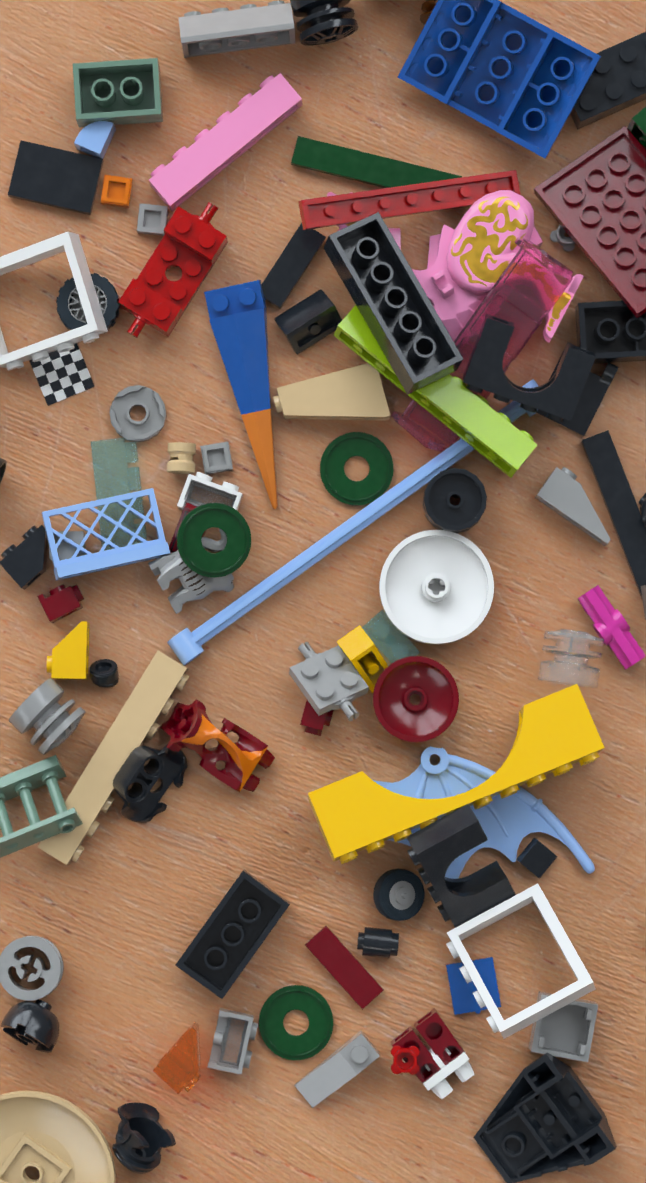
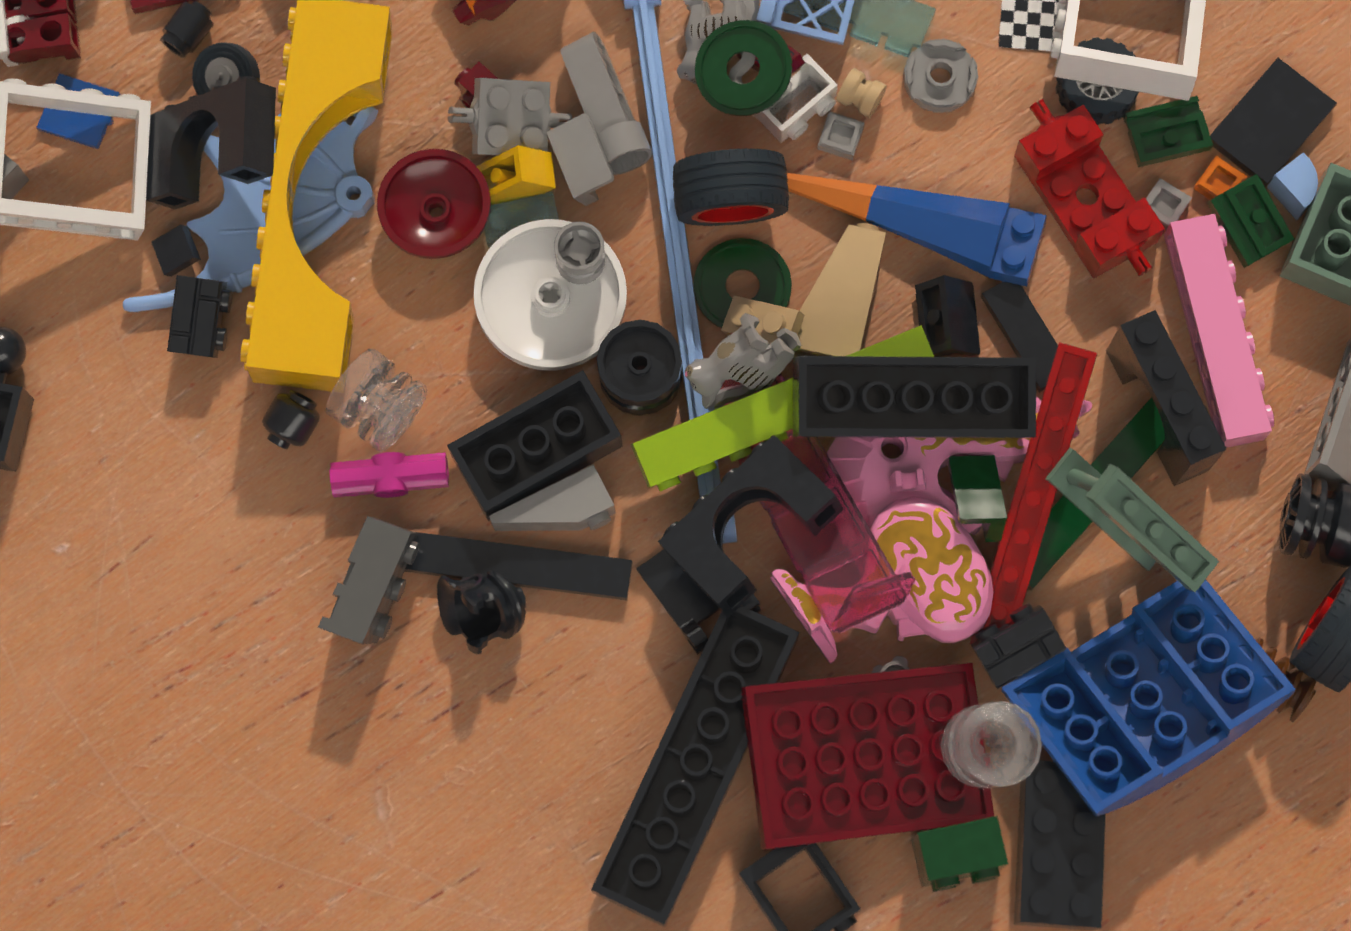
camera: 120 degrees right, 10 degrees down
none -> black brick [167,275,232,358]
none -> black head [262,390,320,449]
none -> black brick [447,370,623,521]
none -> light grey panel [546,113,614,206]
none -> light grey wheel [554,222,605,285]
none -> light grey beam [561,31,653,175]
none -> black wheel [673,148,789,226]
none -> light grey animal [685,313,801,412]
none -> tan plate [721,296,805,343]
none -> clear wheel [941,701,1042,789]
none -> dark green panel [948,455,1007,542]
none -> black brick [970,603,1067,689]
none -> sand green fence [1046,448,1219,593]
none -> black arch [1106,310,1226,486]
none -> dark green plate [1123,95,1213,168]
none -> dark green plate [1206,174,1295,268]

